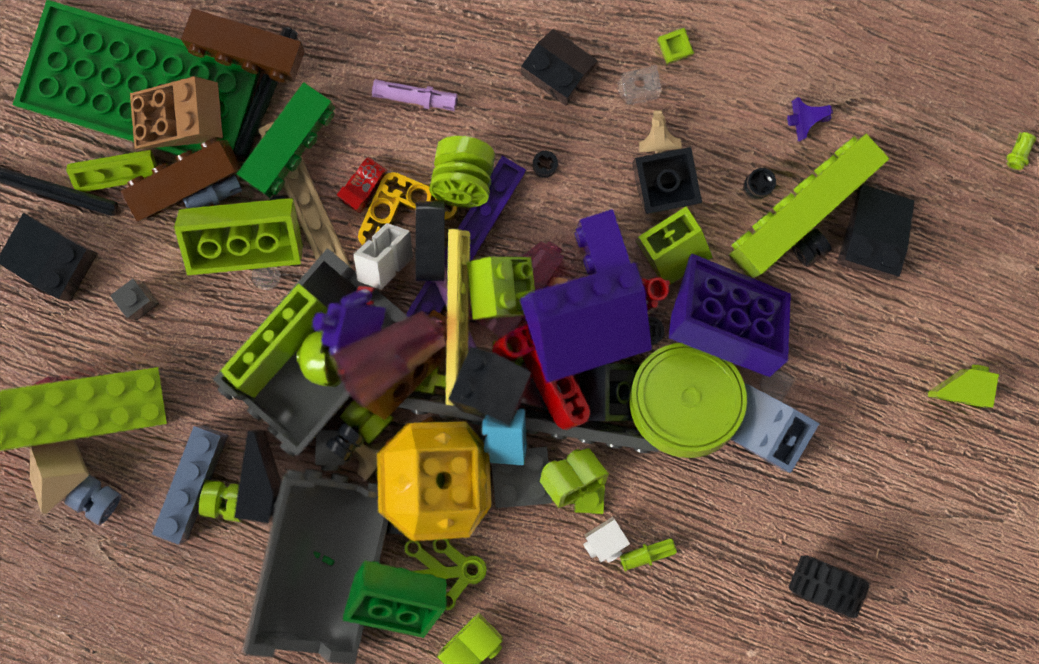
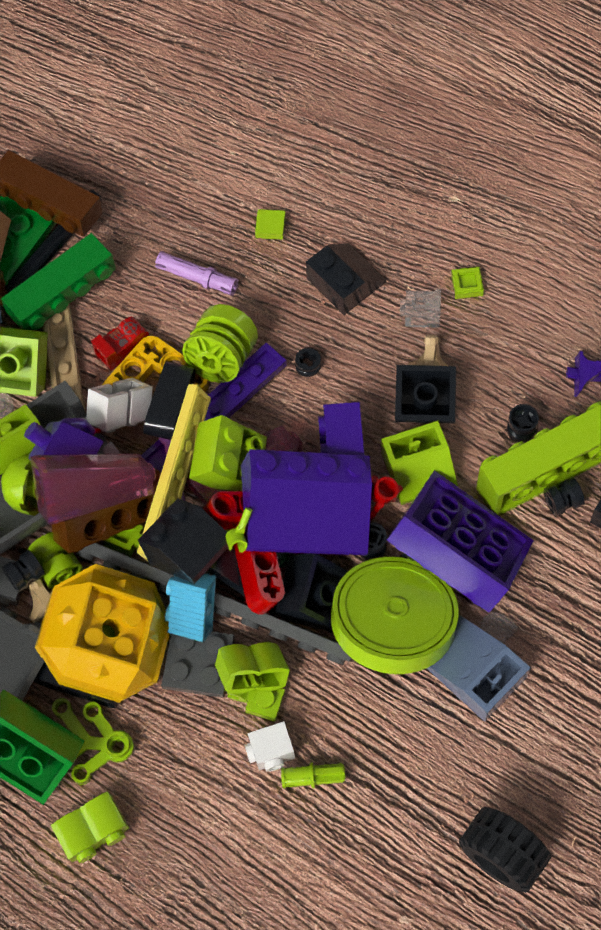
camera: 25 degrees right, 20 degrees down
none -> lime hand [225,507,253,553]
none -> lime tile [255,209,286,240]

